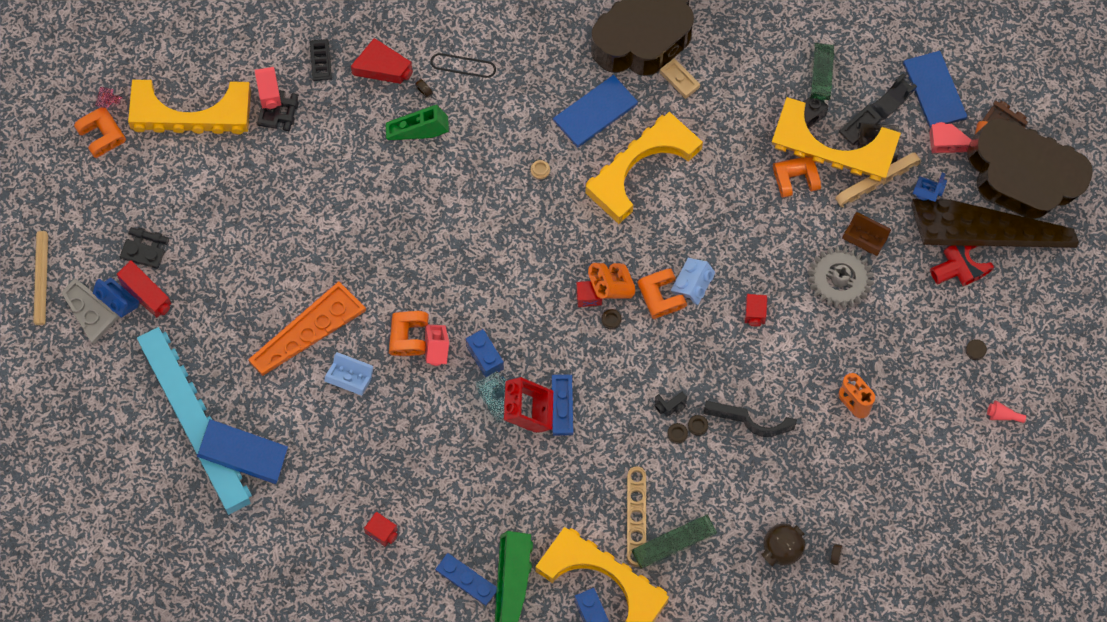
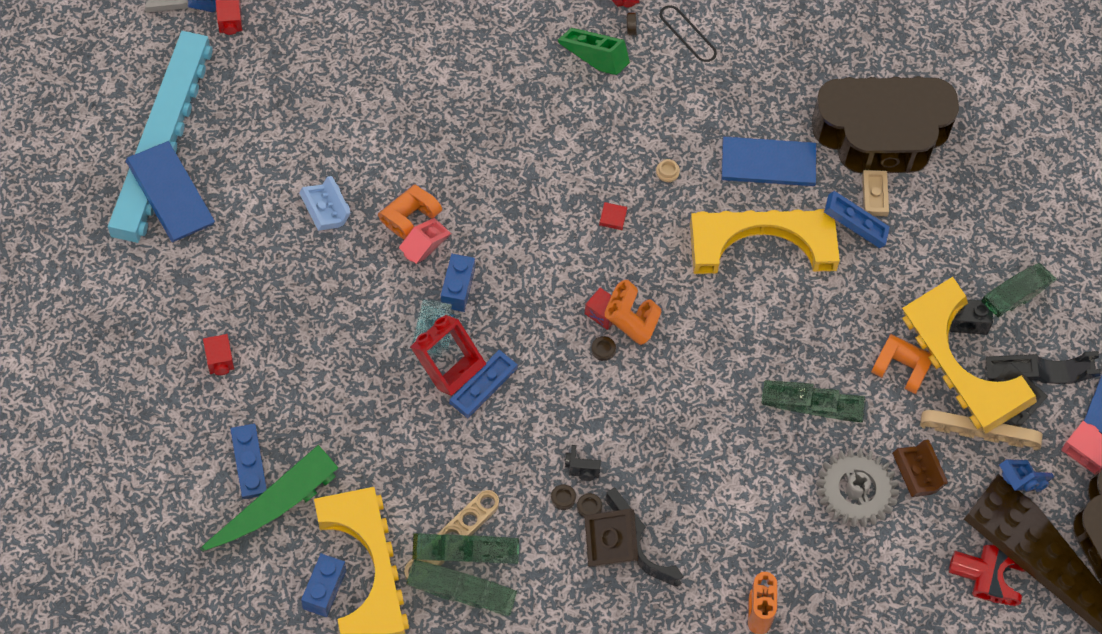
camera: 40 degrees right, 5 degrees down
orange wing [248,281,366,376] -> none
orange connector [637,269,687,319] -> none
light blue bracket [671,258,715,305] -> none
red brick [744,294,767,327] -> none
none -> clear green slope [412,533,519,564]
none -> dark brown plate [584,509,638,567]
none -> red tile [599,202,628,230]
none -> clear green slope [761,380,866,423]
none -> blue plate [824,191,890,248]

